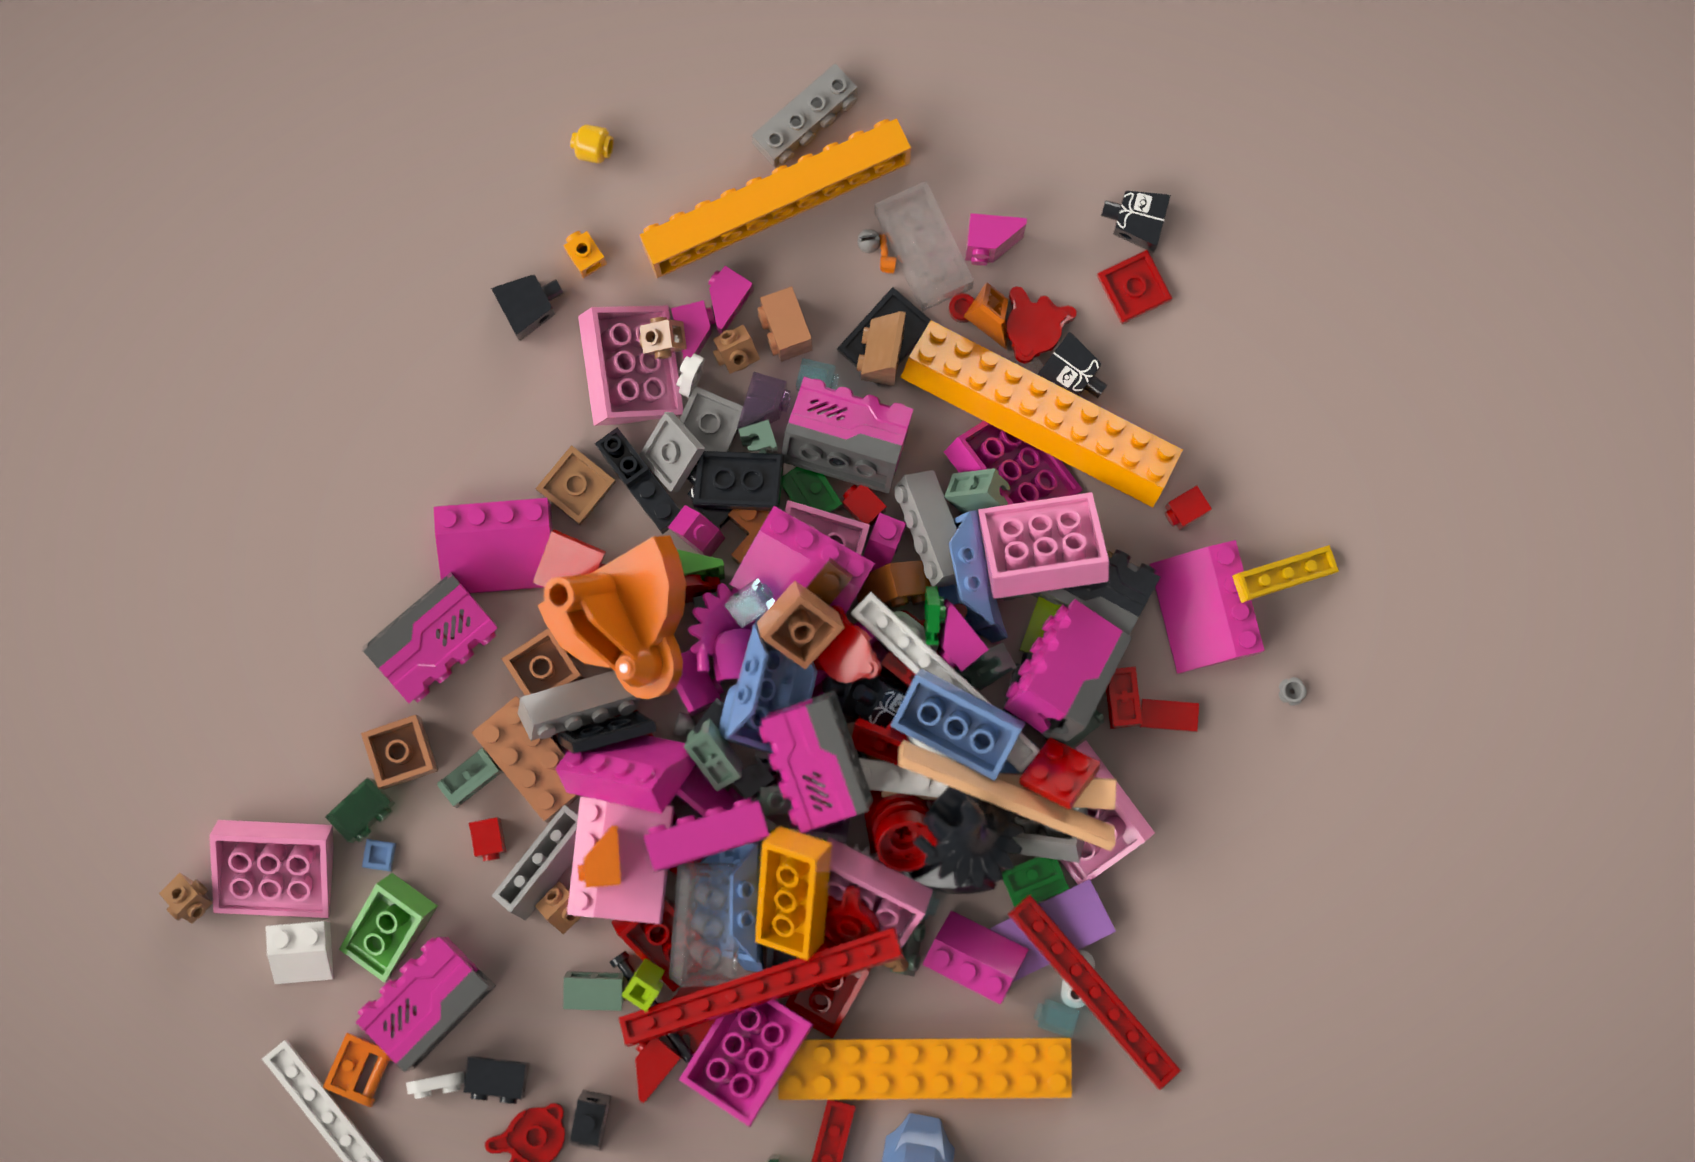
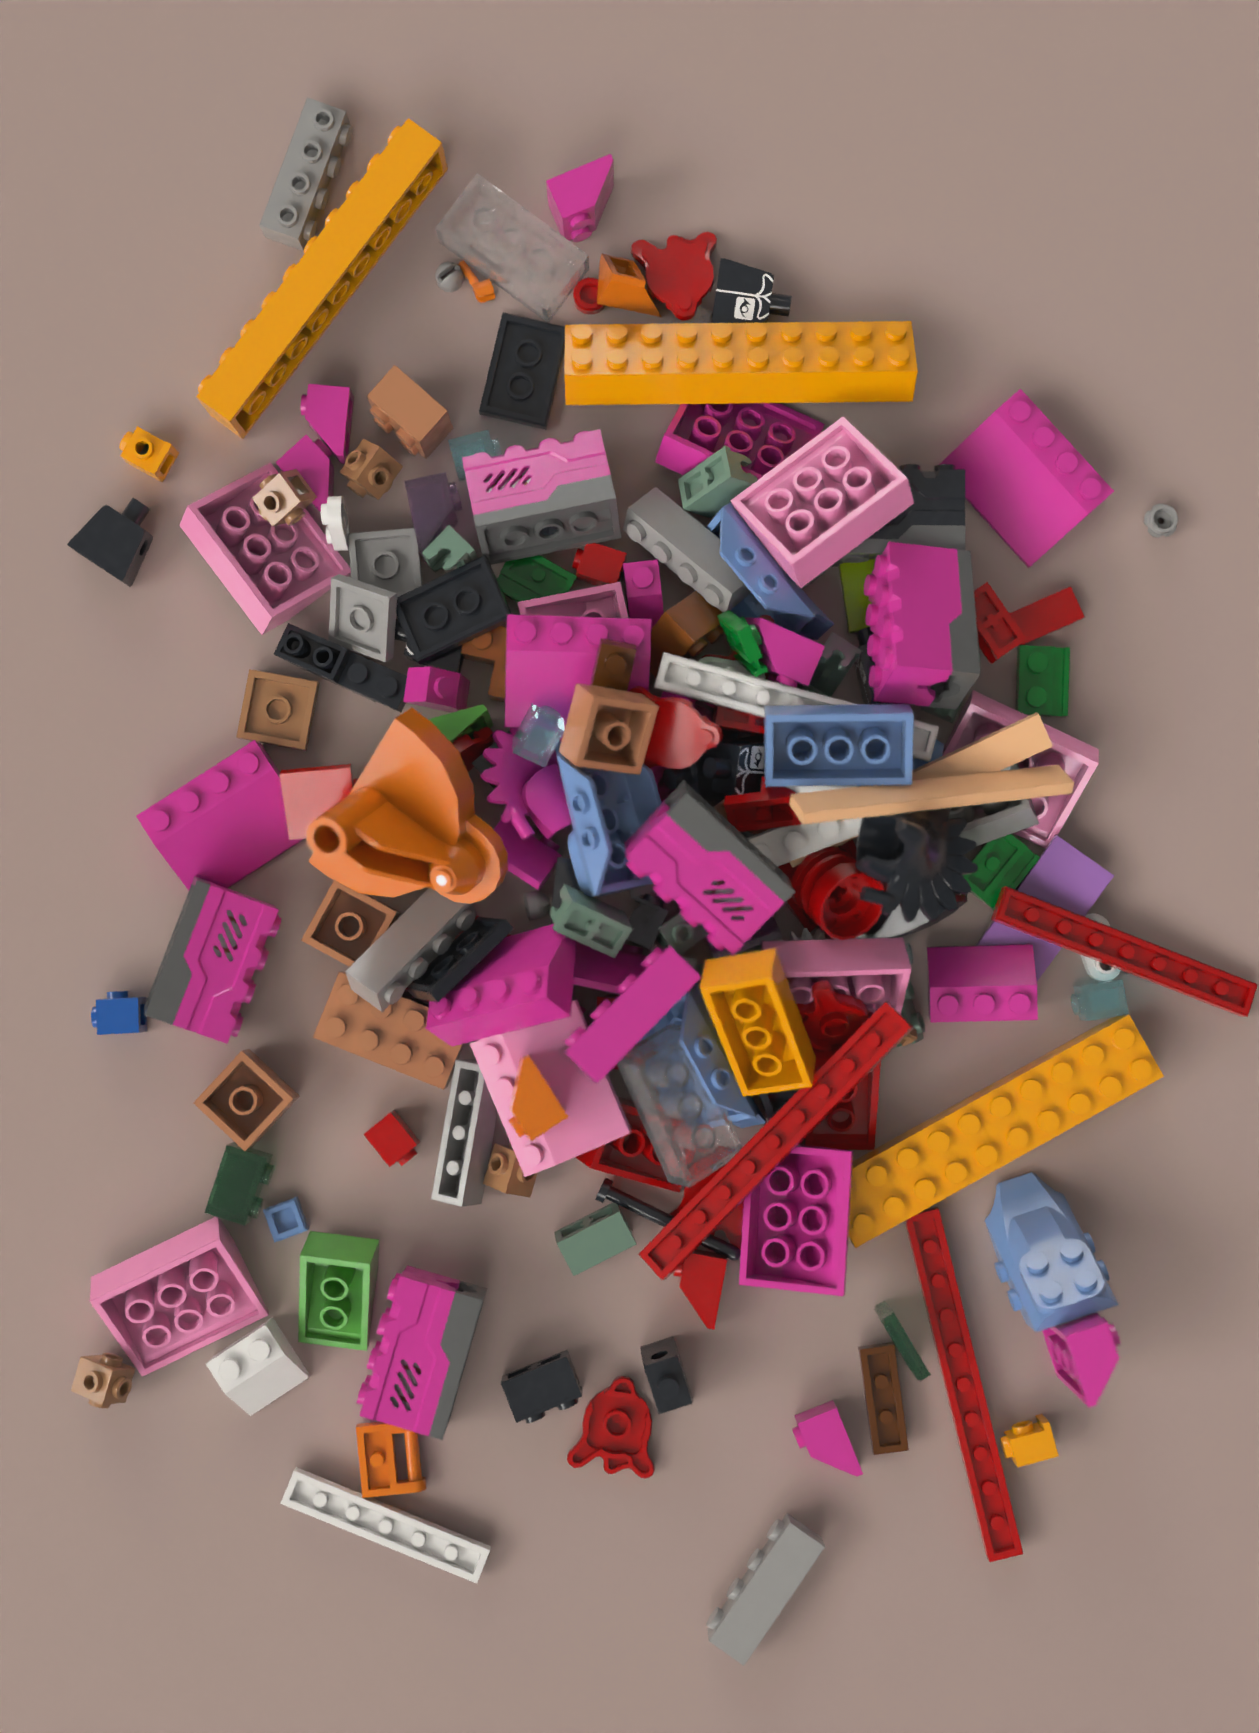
camera: 35 degrees left, 5 degrees up
white plate [406,1071,465,1099] -> none
sand green hinge [437,747,502,808] -> none
yellow head [570,124,614,164] -> none
lime brick [621,958,665,1012] -> none
medium nougat slope [857,311,906,386] -> none
red plate [1019,737,1100,810] -> none
red tile [1097,249,1173,324] -> none
black torso [1101,191,1171,252] -> none
red brick [1165,485,1212,530] -> none
yellow tile [1232,545,1339,603] -> none
none -> blue brick [91,991,147,1035]
none -> green plate [1015,645,1070,718]

